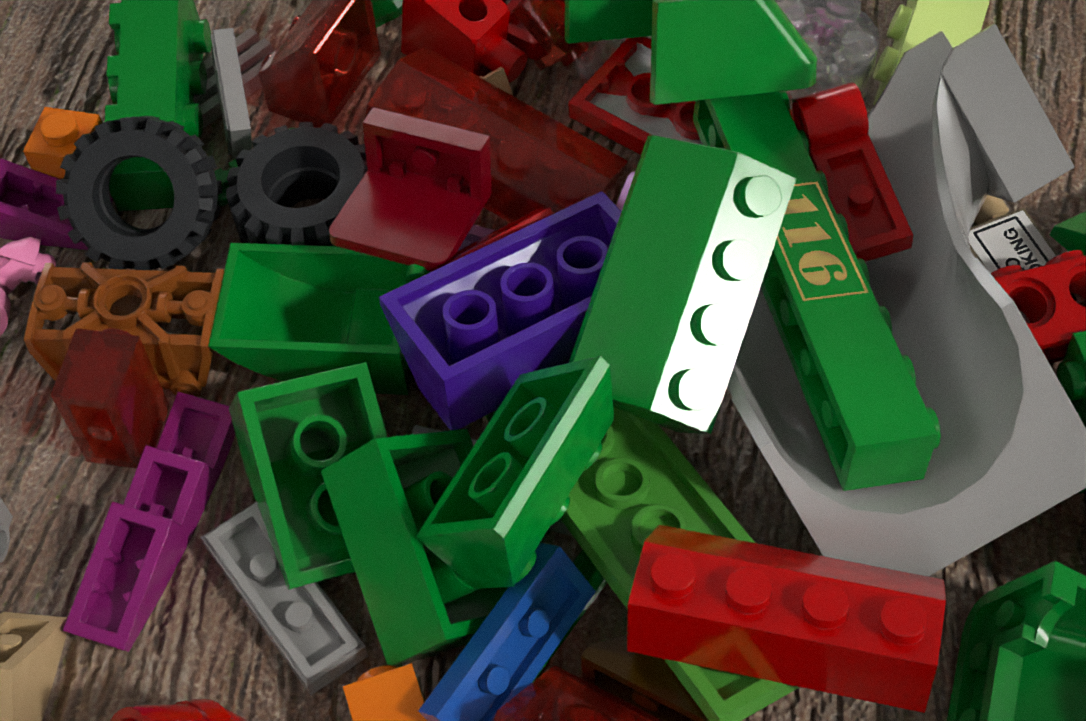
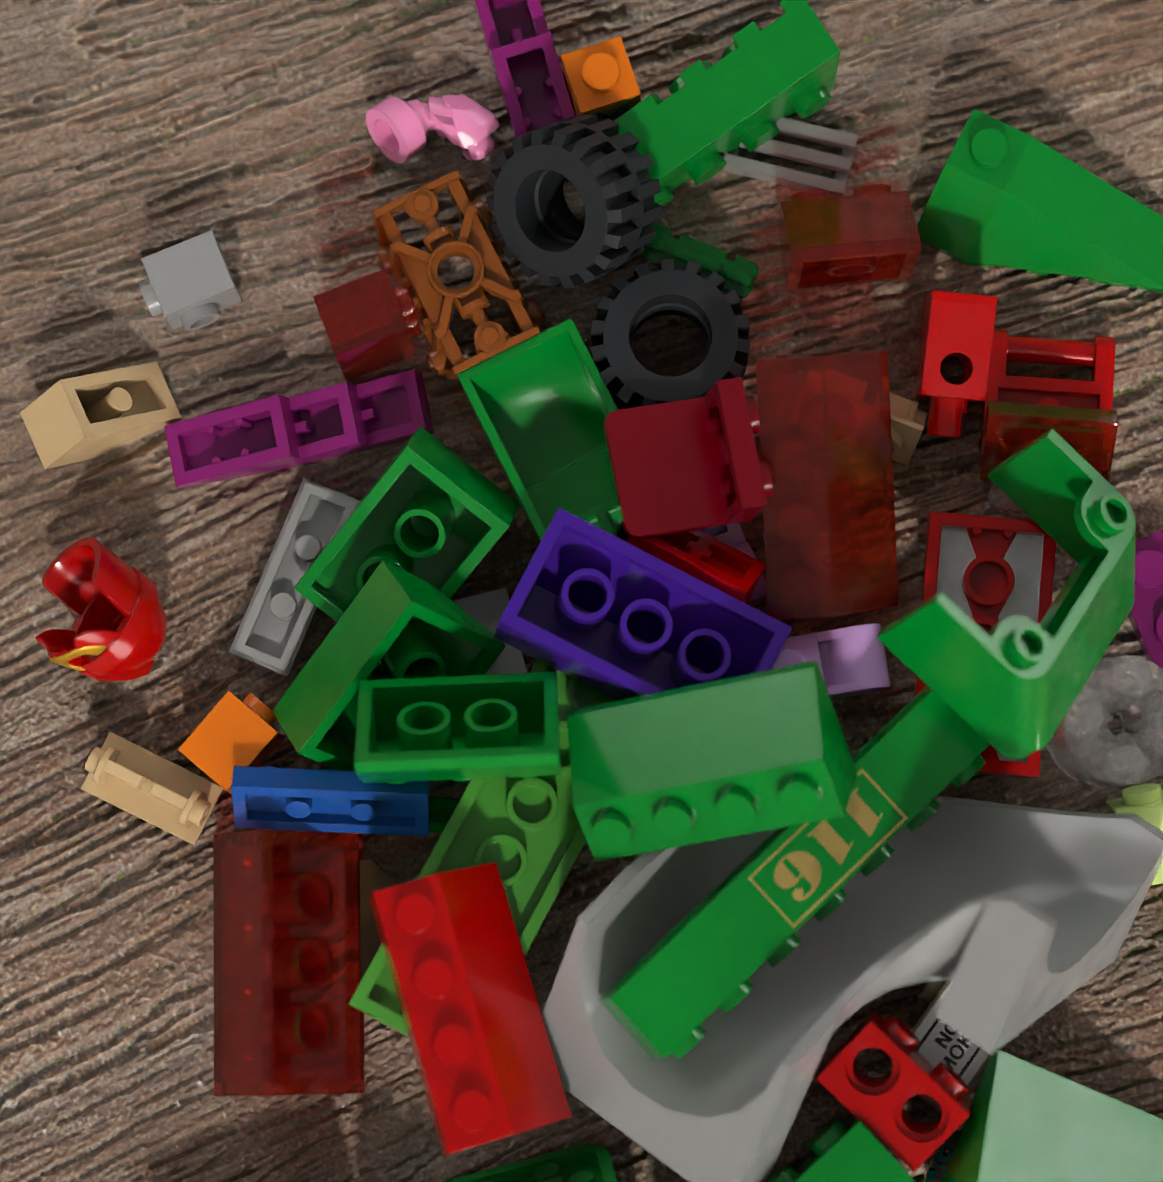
camera: 60 degrees right, 25 degrees up
light grey tile [211,28,252,159] -> none
red plate [792,82,914,262] -> none

